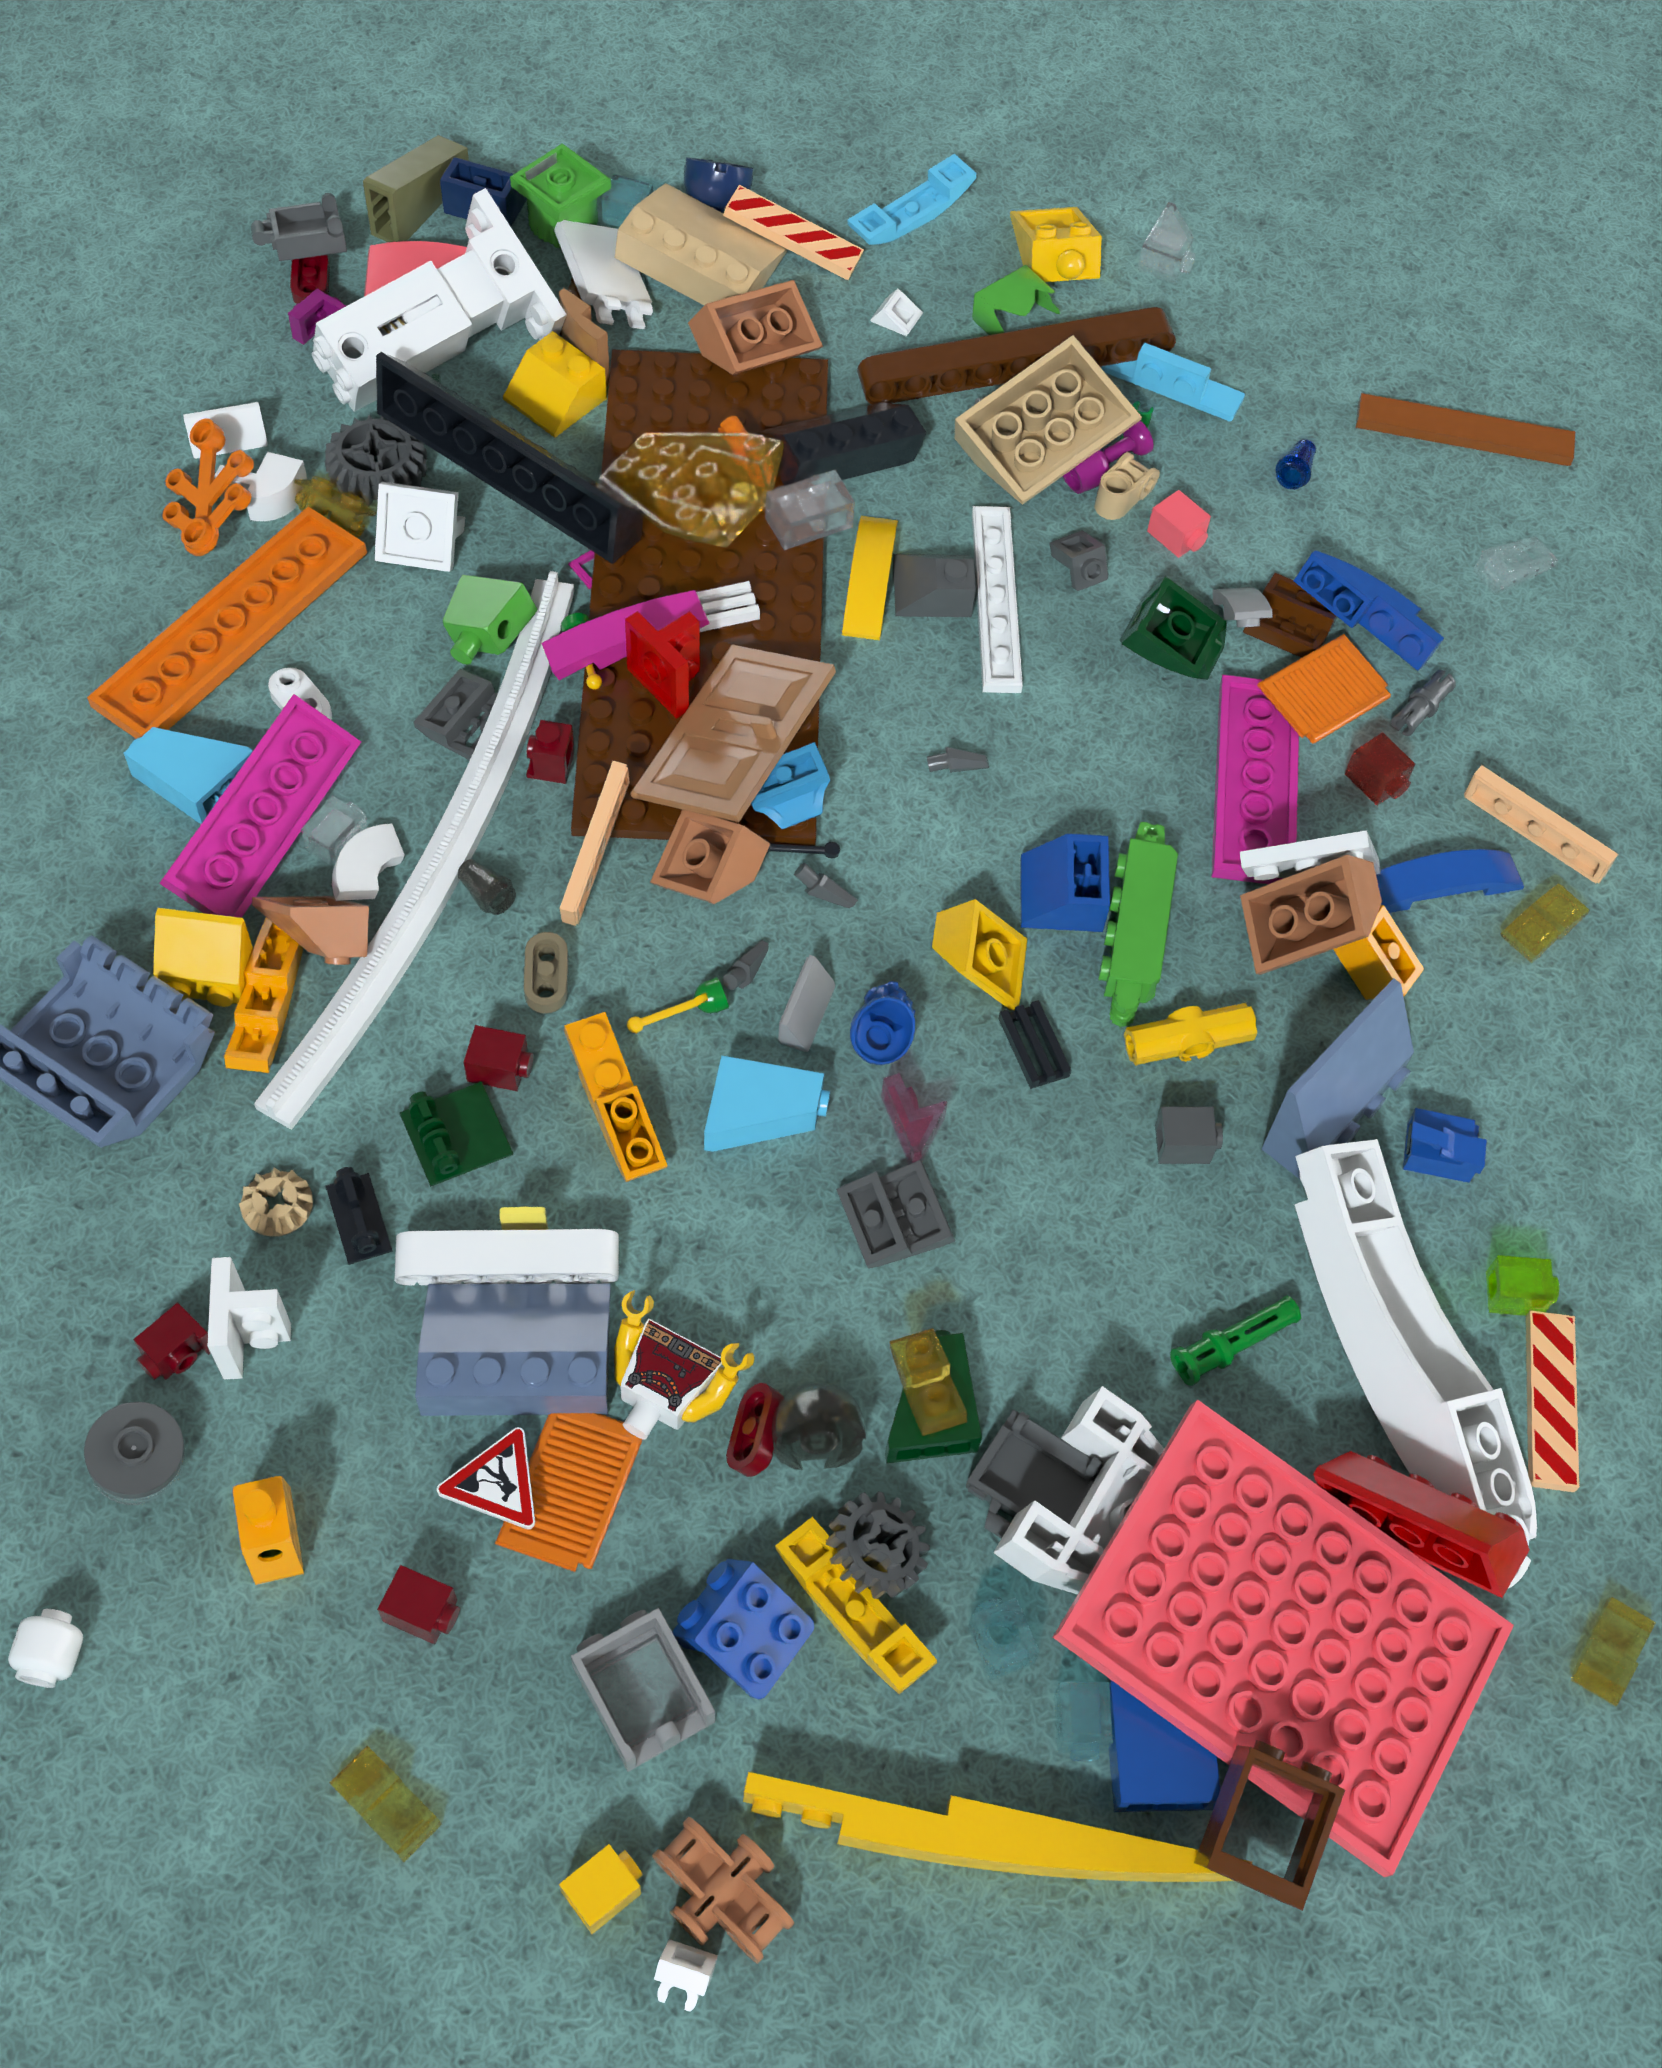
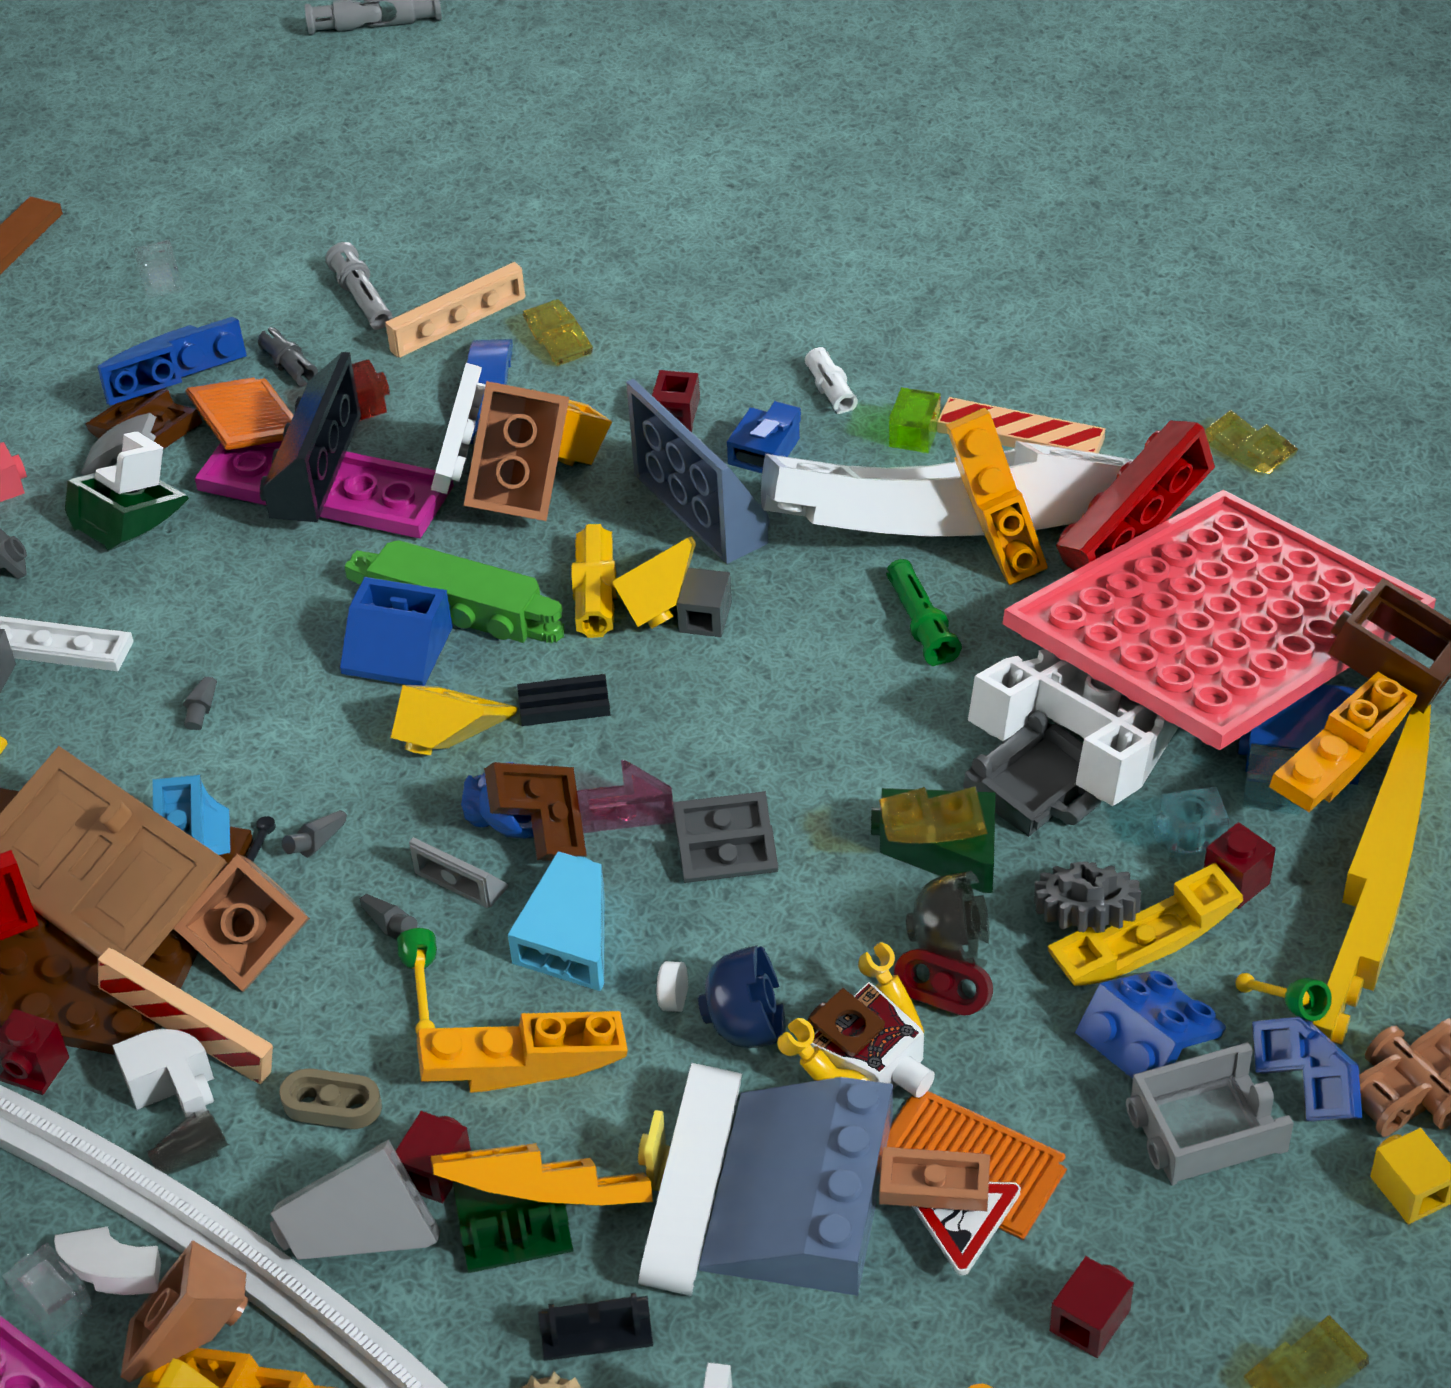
camera: 70 degrees left, 15 degrees down
none -> white panel [95,431,163,494]
none -> white brick [112,1029,214,1131]
none -> black slope [260,352,361,522]
none -> light grey slope [270,1139,441,1260]
none -> light grey pin [325,242,393,330]
none -> light orange slope [431,1143,653,1205]
none -> reddish brown plate [484,762,587,861]
none -> yellow slope [612,536,696,629]
none -> dark red brick [652,370,700,432]
none -> white tile [657,961,688,1012]
none -> dark blue cylinder [698,945,786,1049]
none -> white pin [805,347,858,414]
none -> reddish brown bracket [807,988,885,1057]
none -> nougat plate [879,1147,990,1212]
none -> light orange slope [945,408,1048,585]
none -> dark red brick [1204,822,1276,909]
none -> green hinge [1235,973,1332,1021]
none -> blue tile [1252,1017,1362,1121]
none -> light orange slope [1269,672,1418,812]

